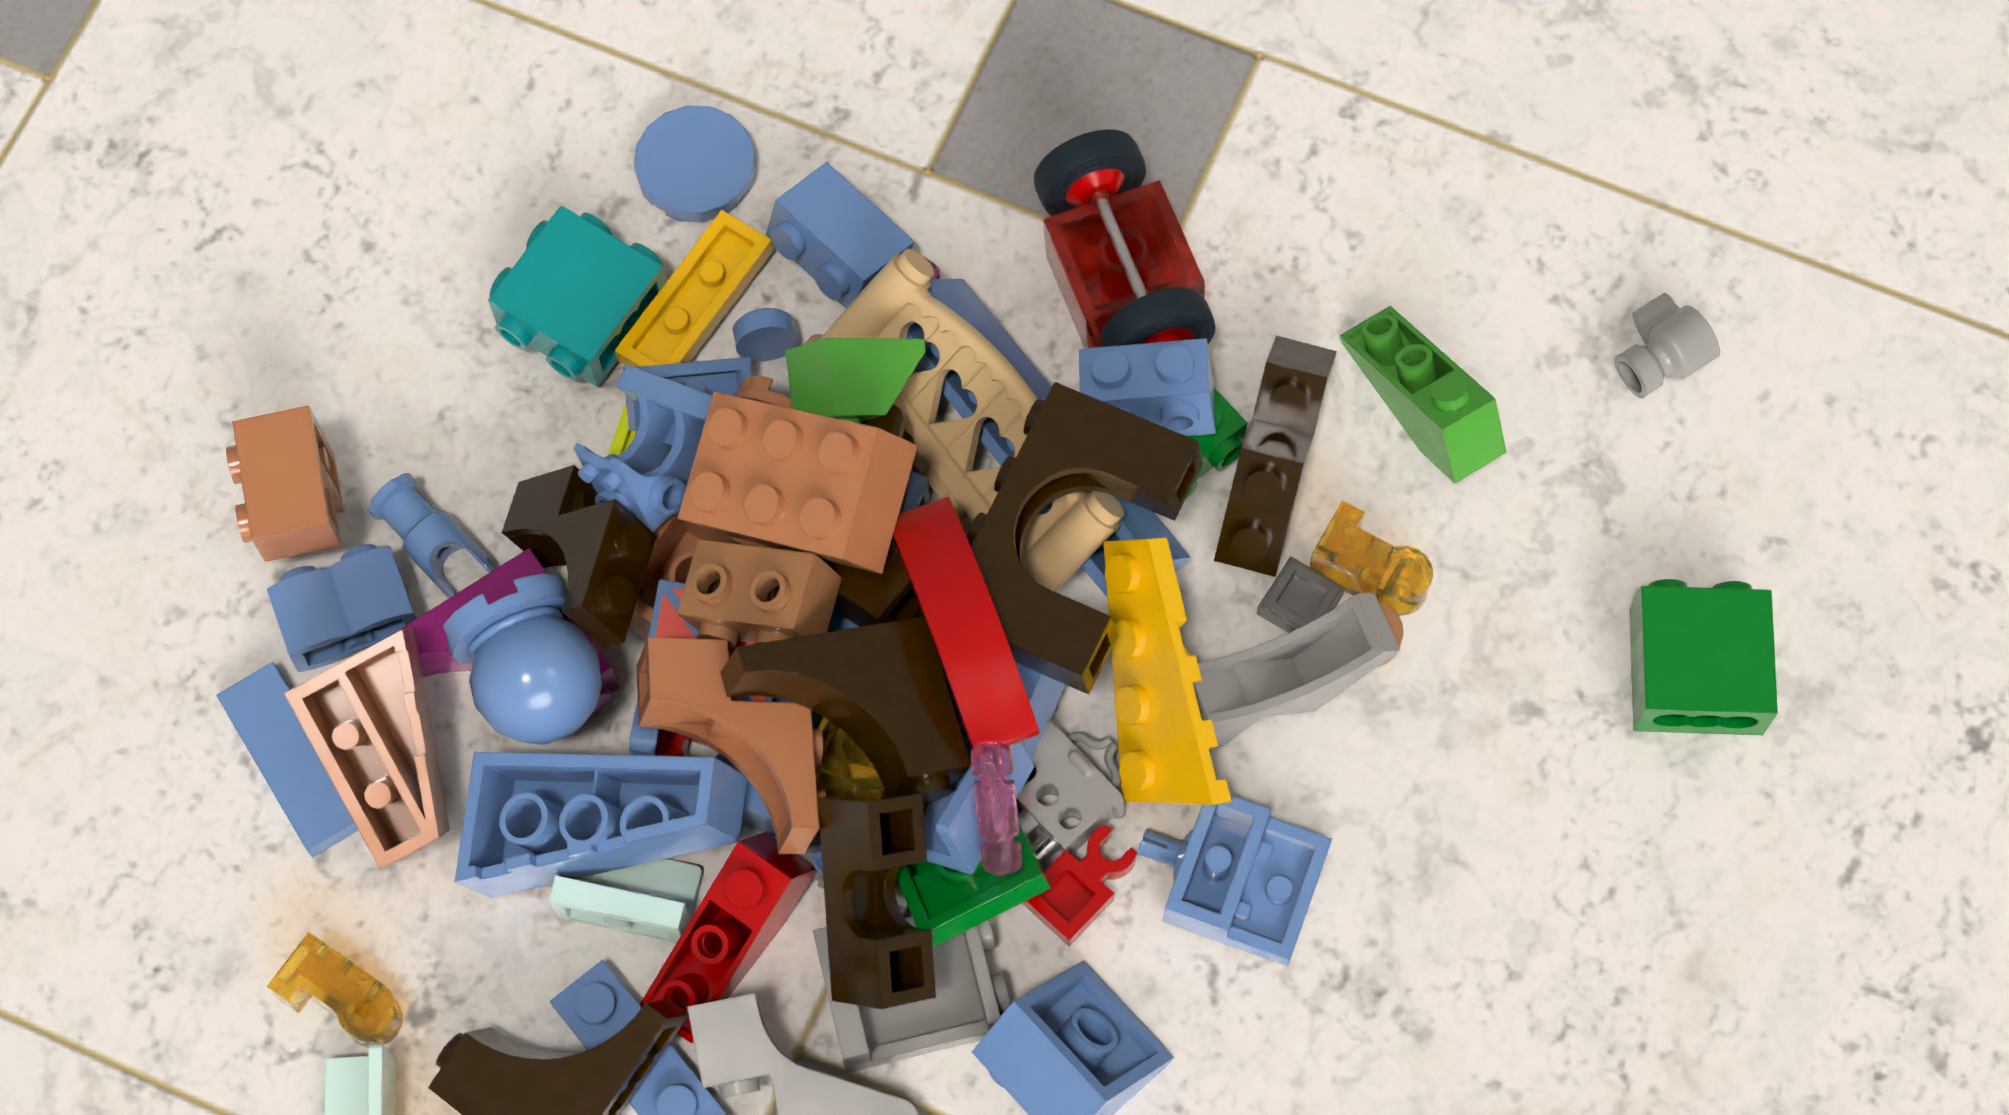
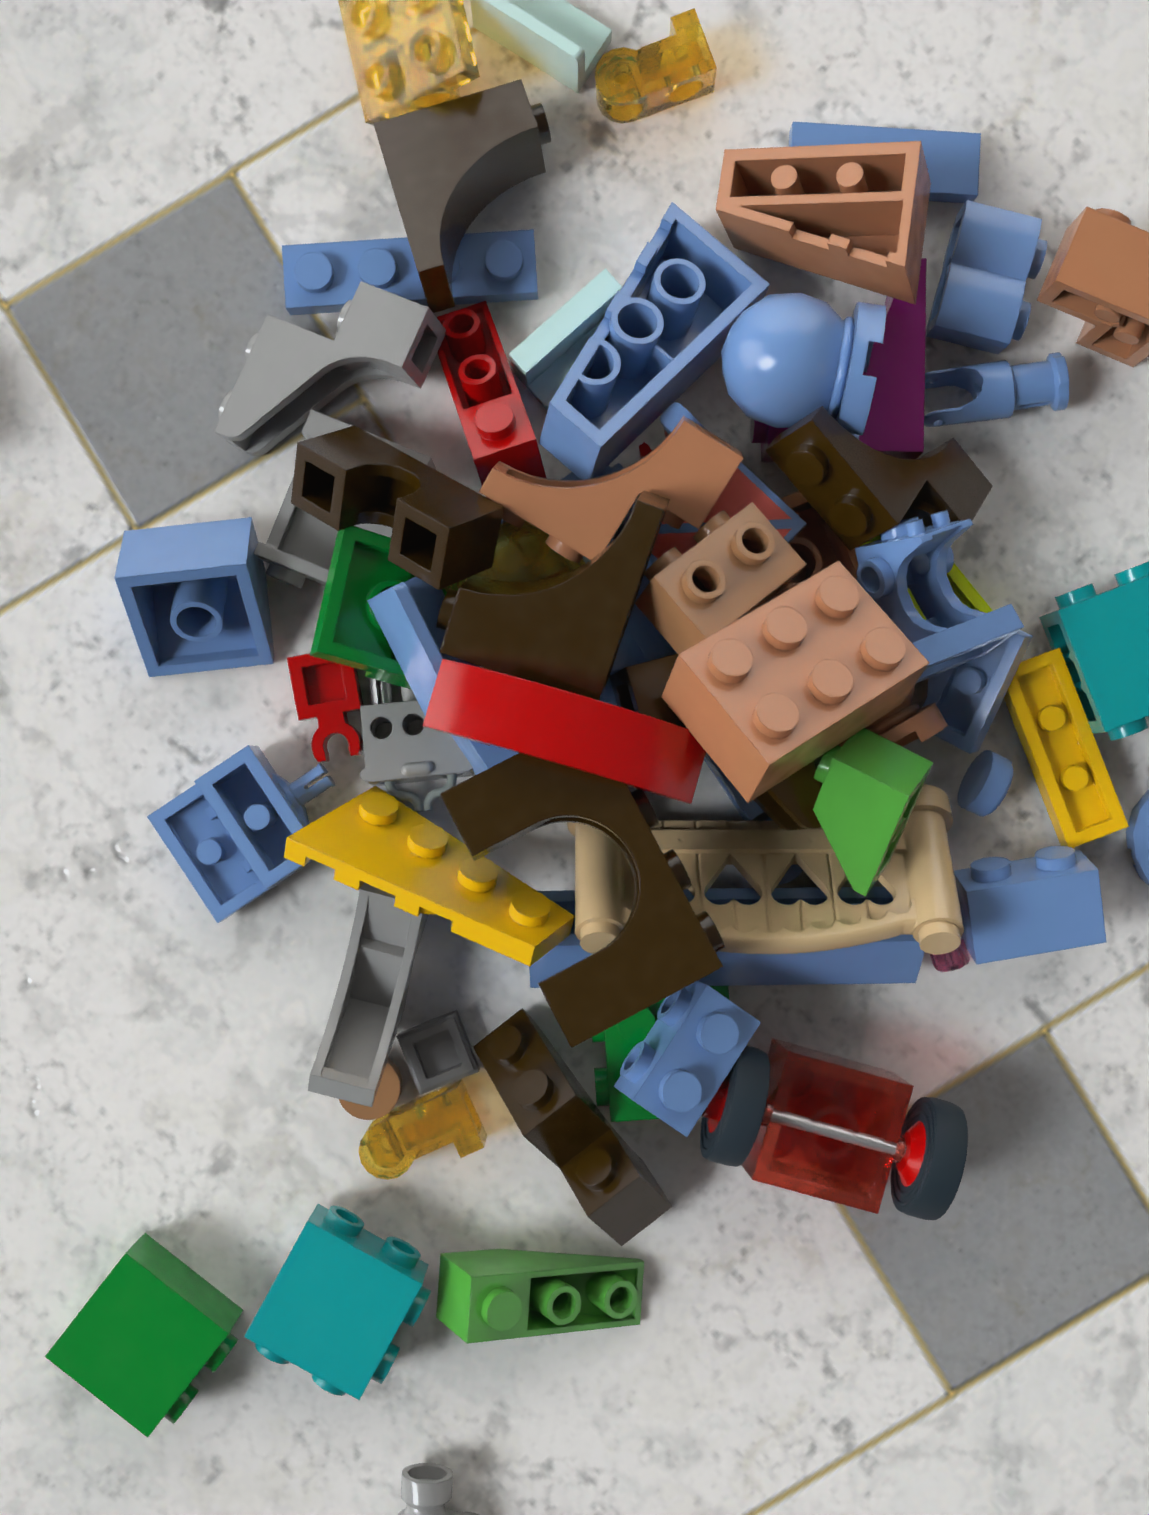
camera: 125 degrees right, 20 degrees up
clear pink axle [970,741,1023,876] -> none
none -> teal brick [244,1204,431,1400]

